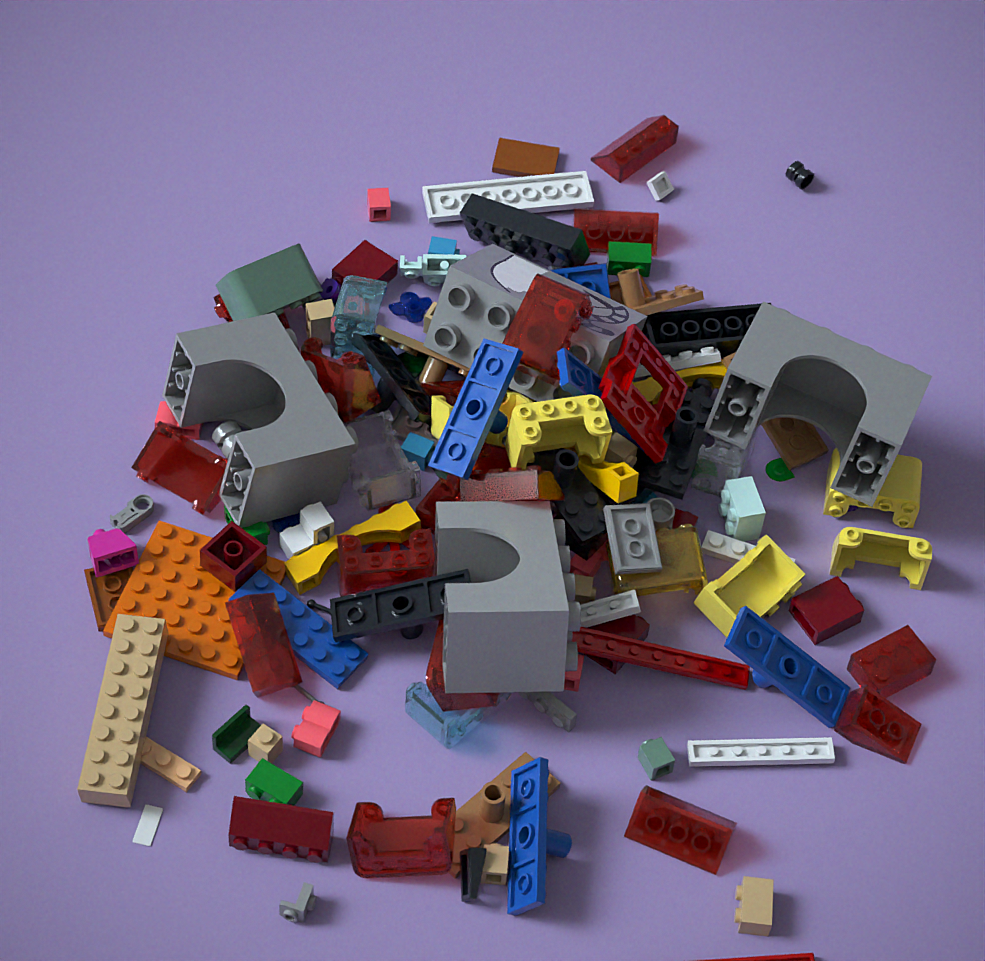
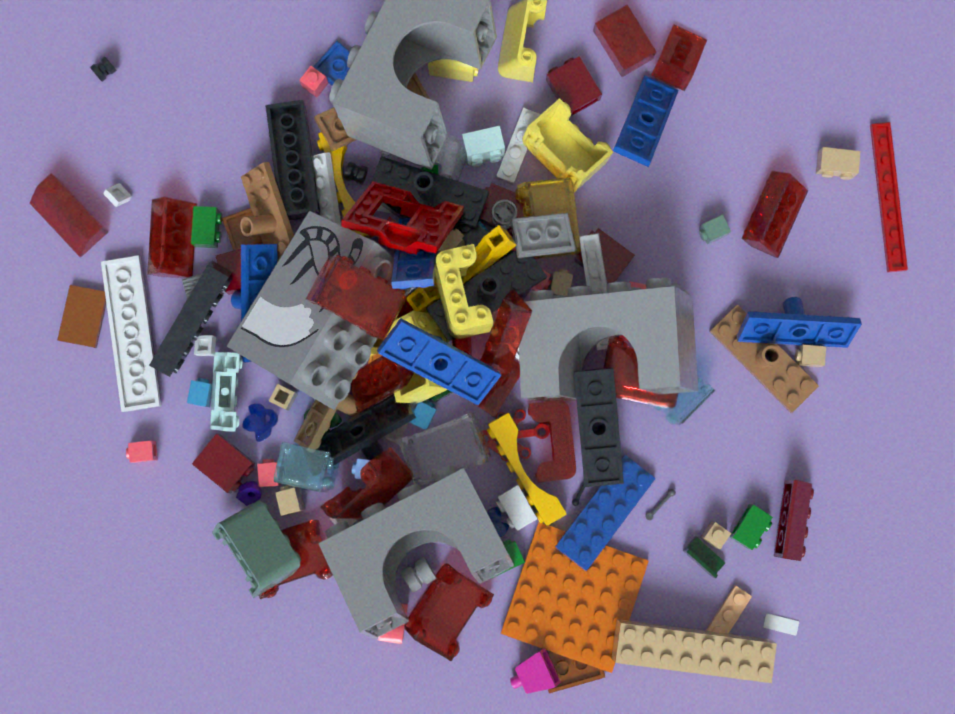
camera: 85 degrees left, 30 degrees up
light grey piece [110,494,154,534] -> none
dark red brick [200,521,267,592] -> none
clear red slope [225,593,303,698] -> none
light grey bracket [279,882,317,923] -> none
coral brick [291,700,341,757] -> none
clear red windscreen [346,798,456,878] -> none
black slope [460,848,487,902] -> none
red tile [572,627,750,690] -> none
white plate [687,737,835,767] -> none

